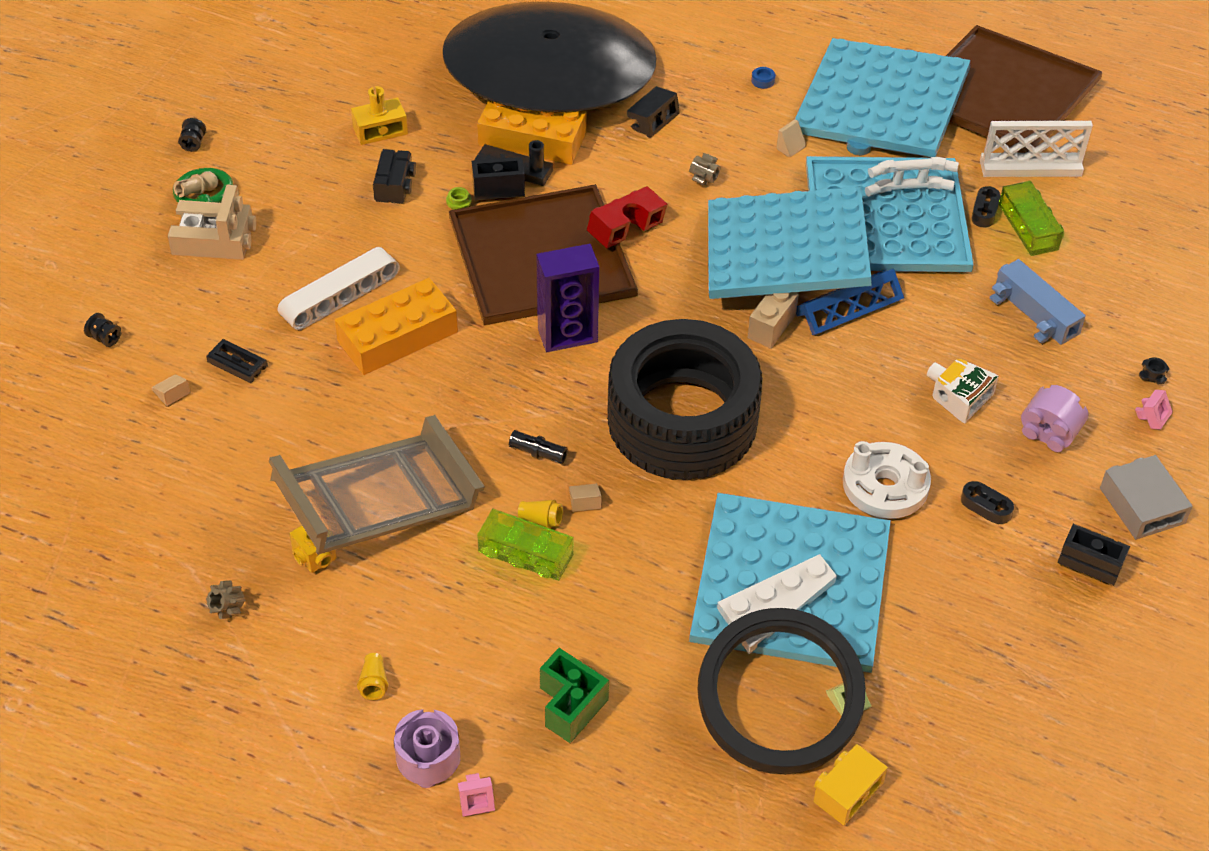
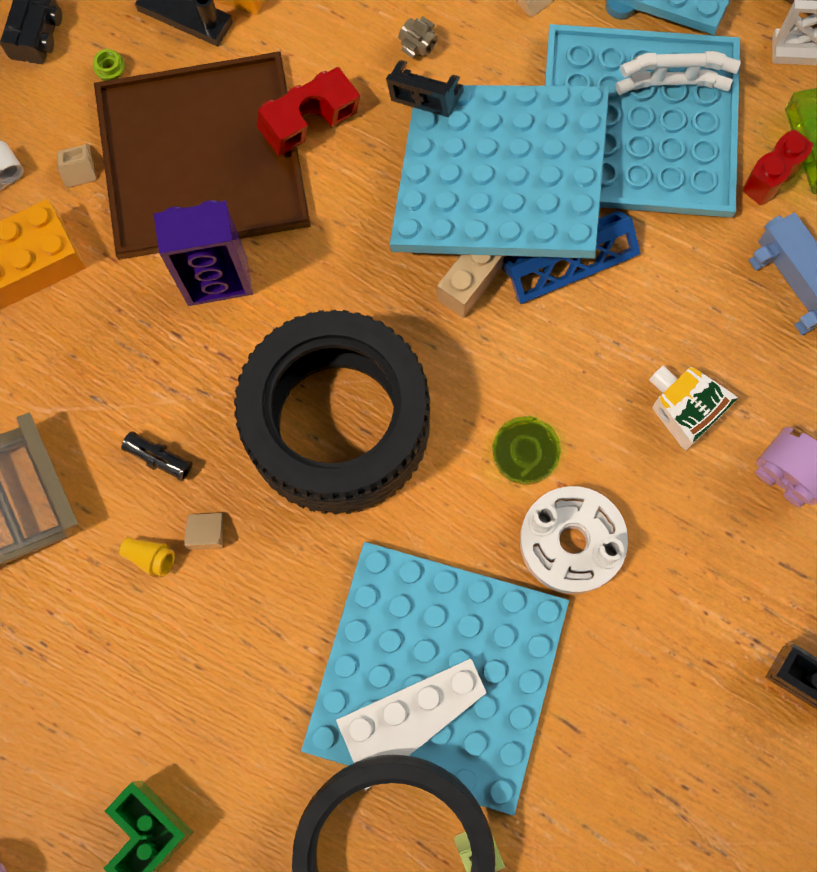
camera: 10 degrees right, 25 degrees up
black brick [471,154,525,200] -> none
clear neon green brick [477,508,574,581] -> none
black beam [961,481,1014,524] -> none
black beam [971,186,1000,228] -> none
none -> tan slope [57,144,96,187]
none -> black hinge [386,60,464,118]
none -> clear neon green tile [492,416,561,485]
none -> red brick [742,129,813,205]

